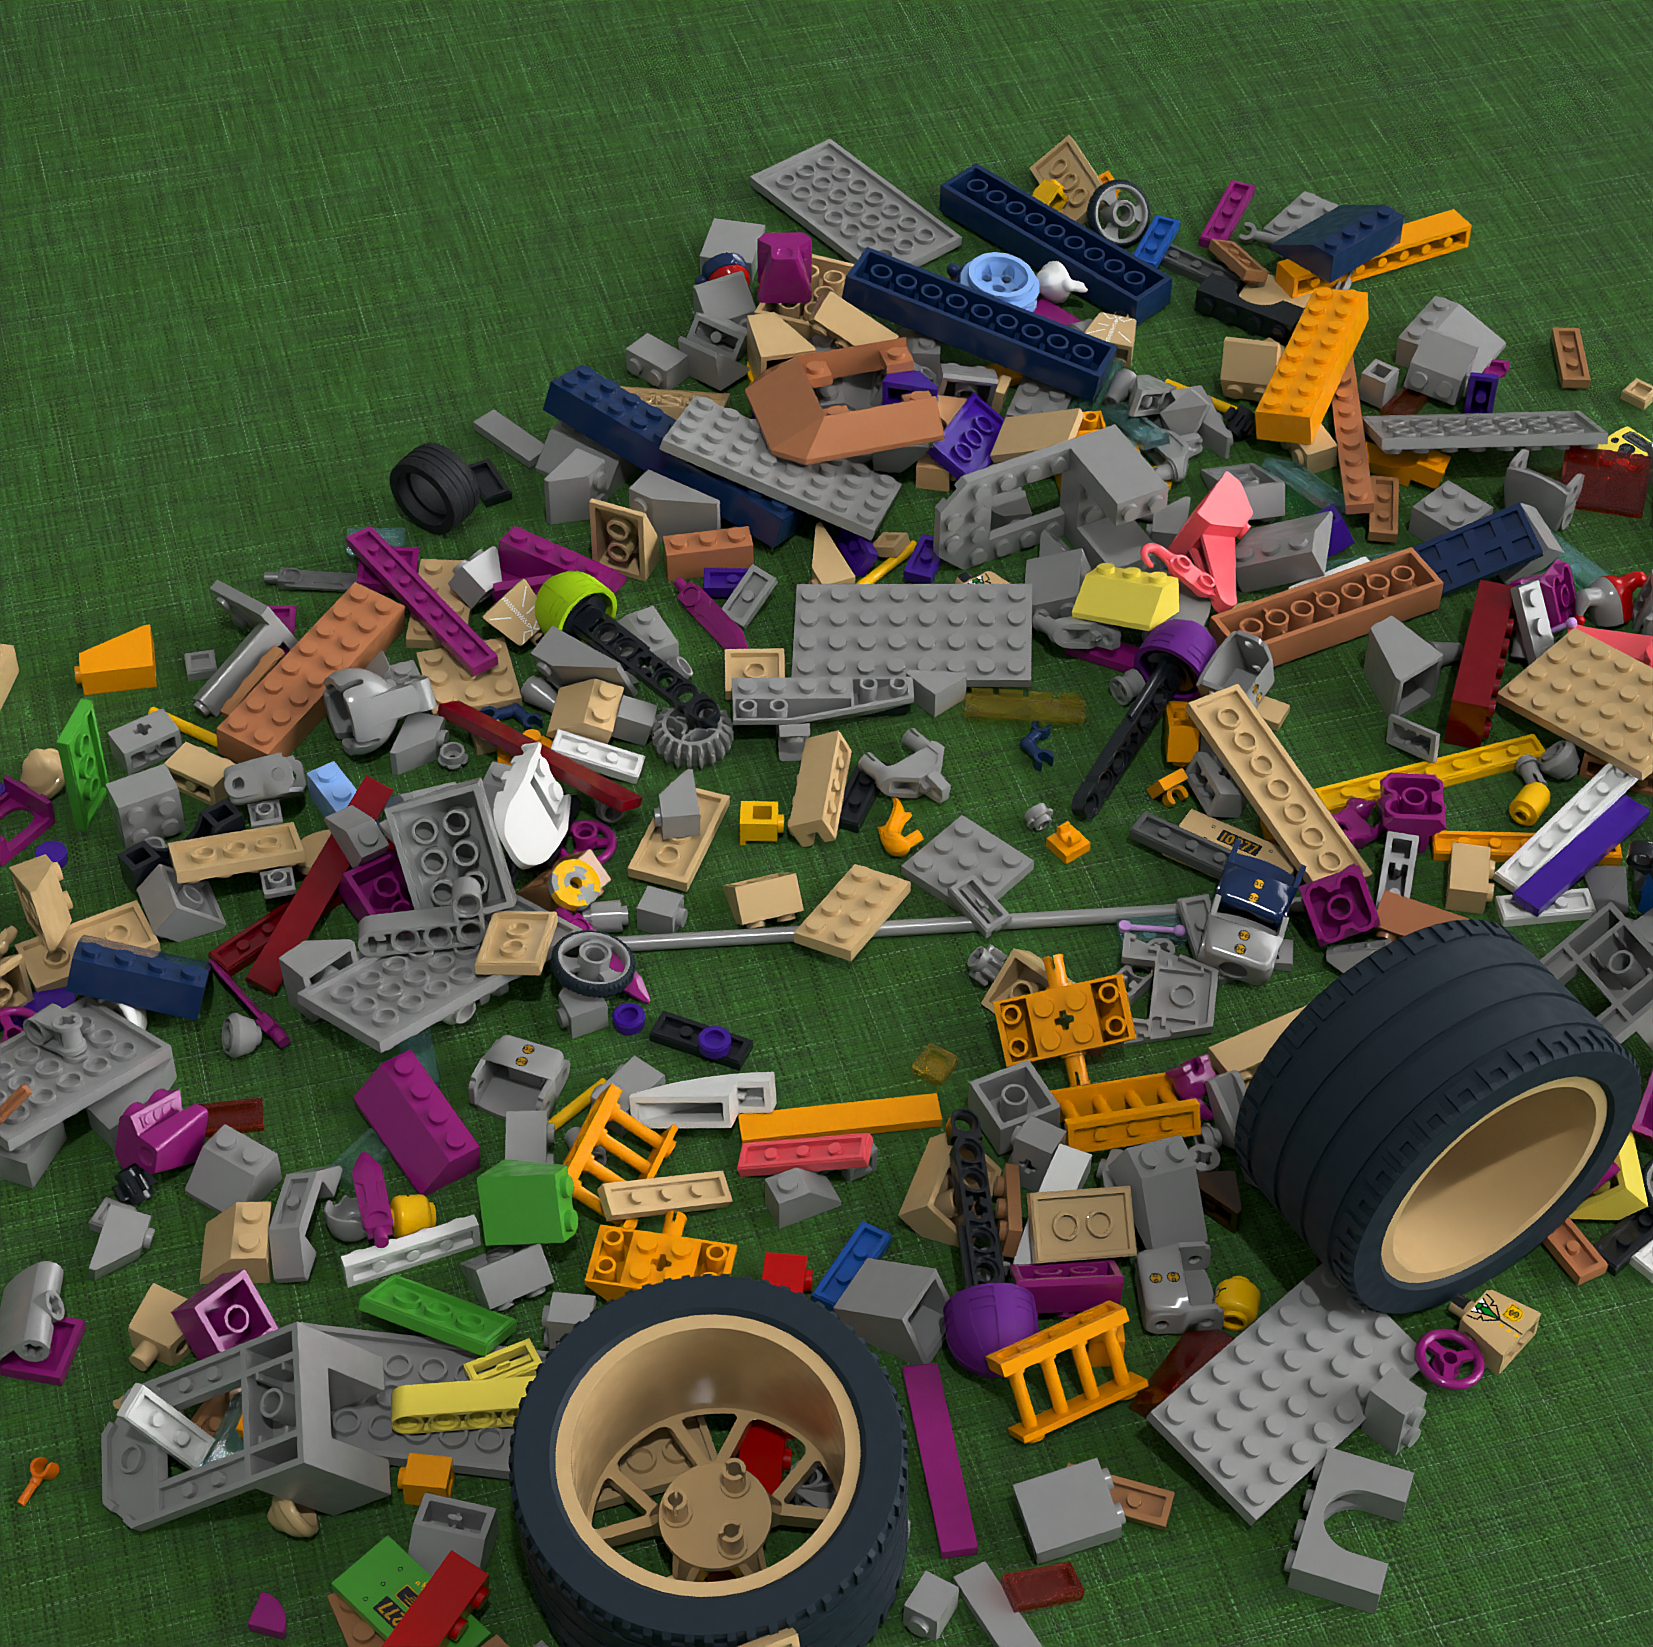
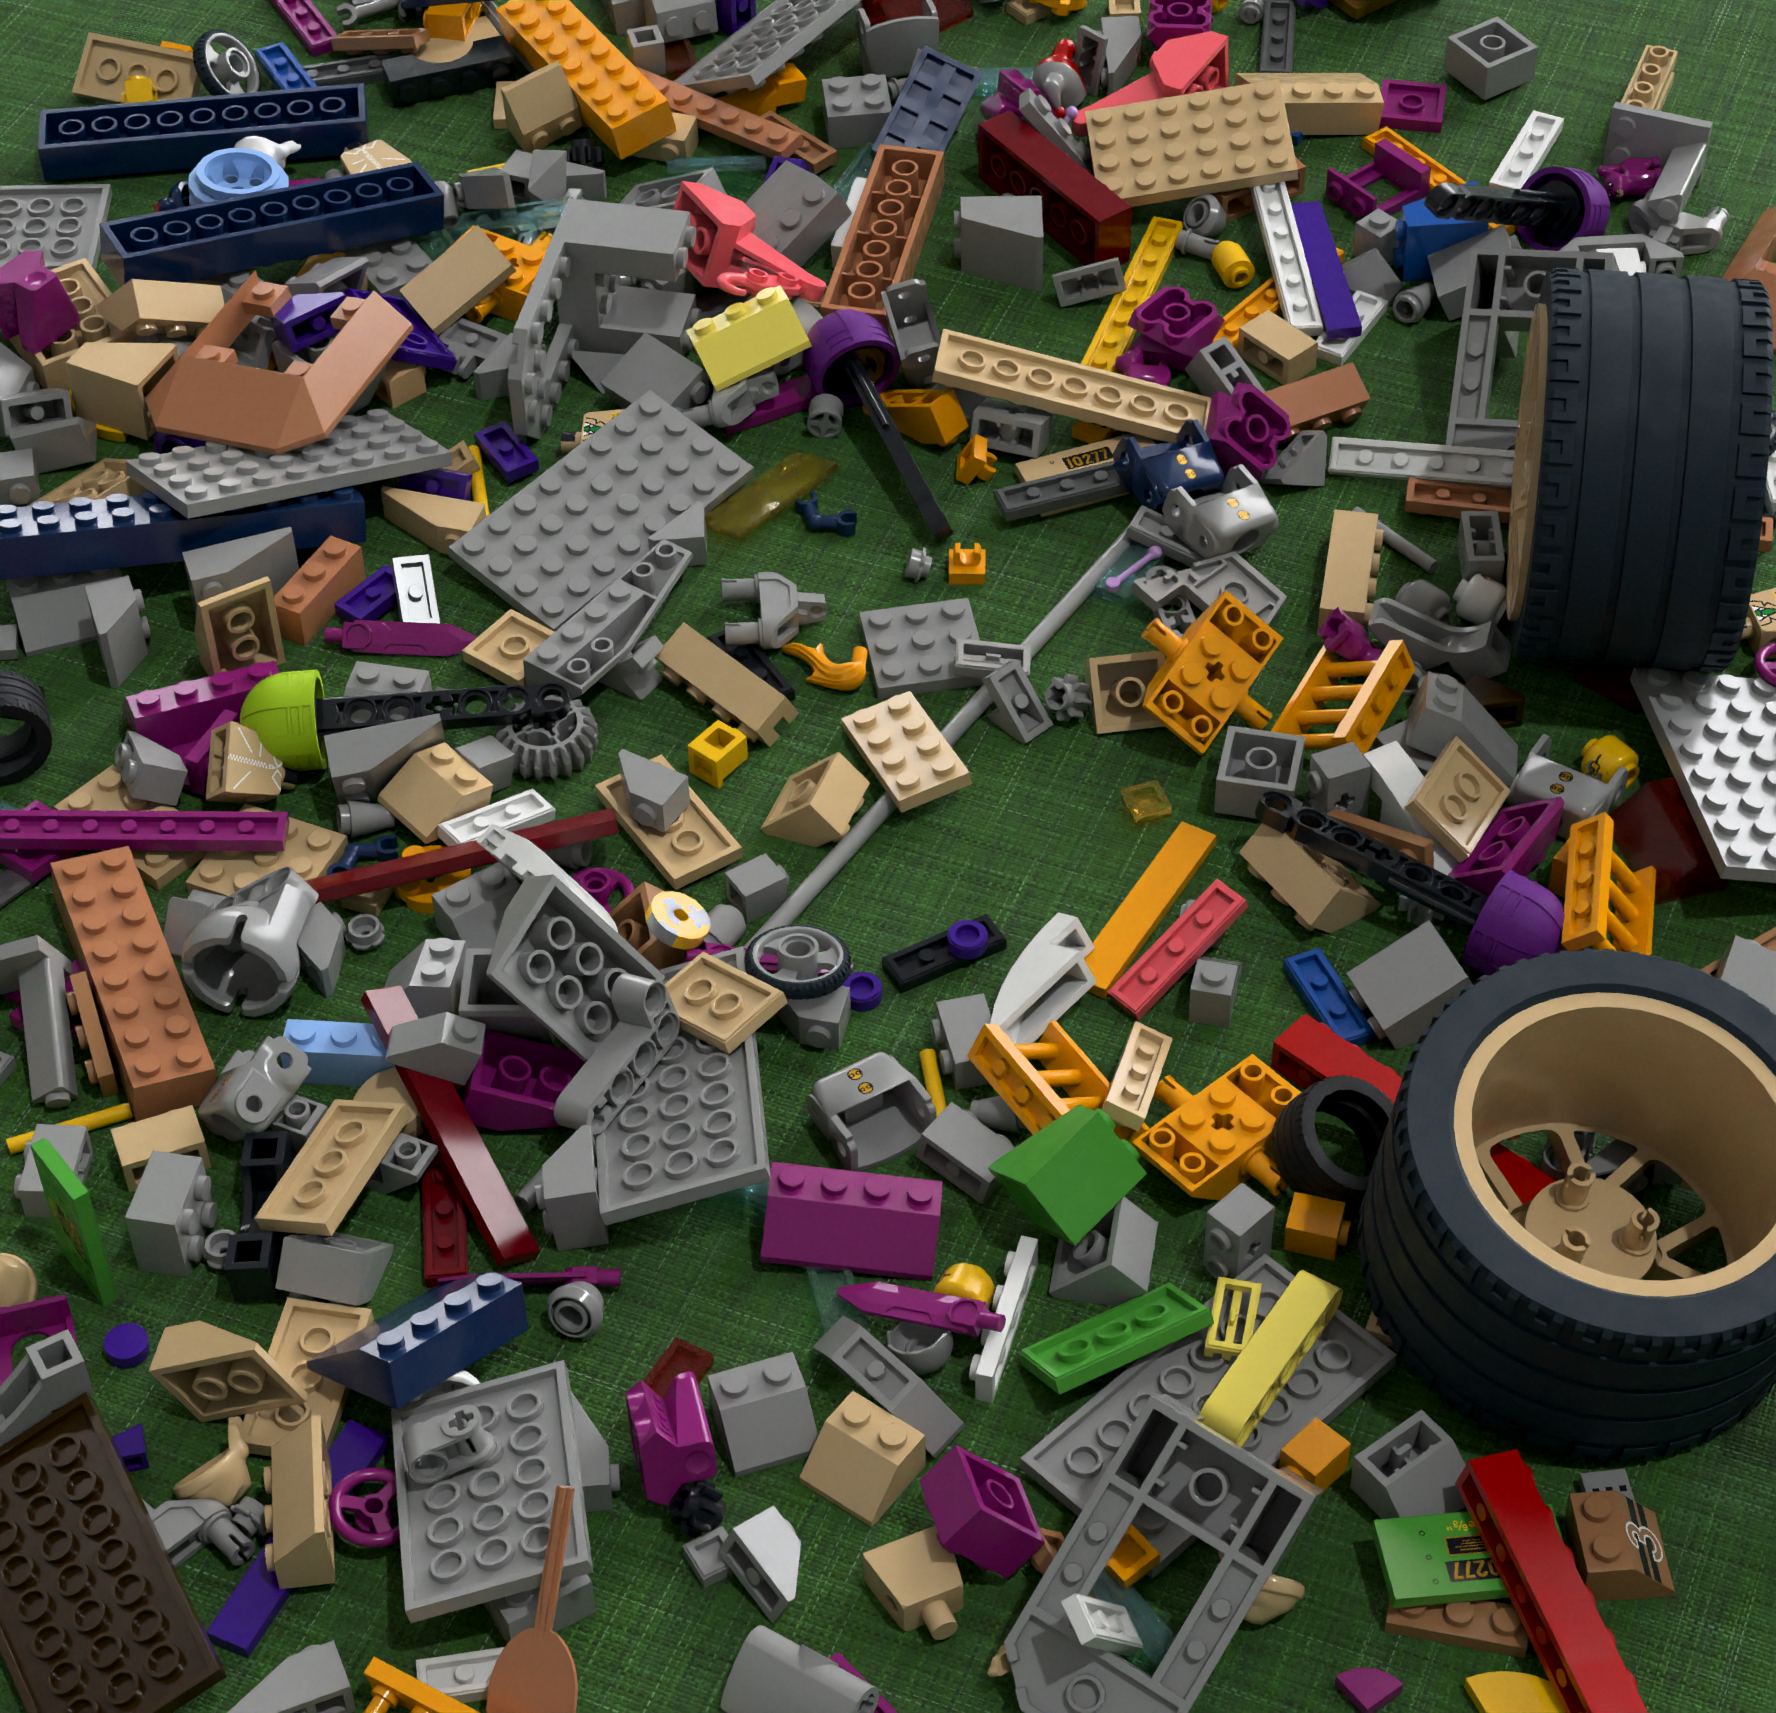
camera: 50 degrees left, 0 degrees up
none -> light grey slope [982,659,1054,744]

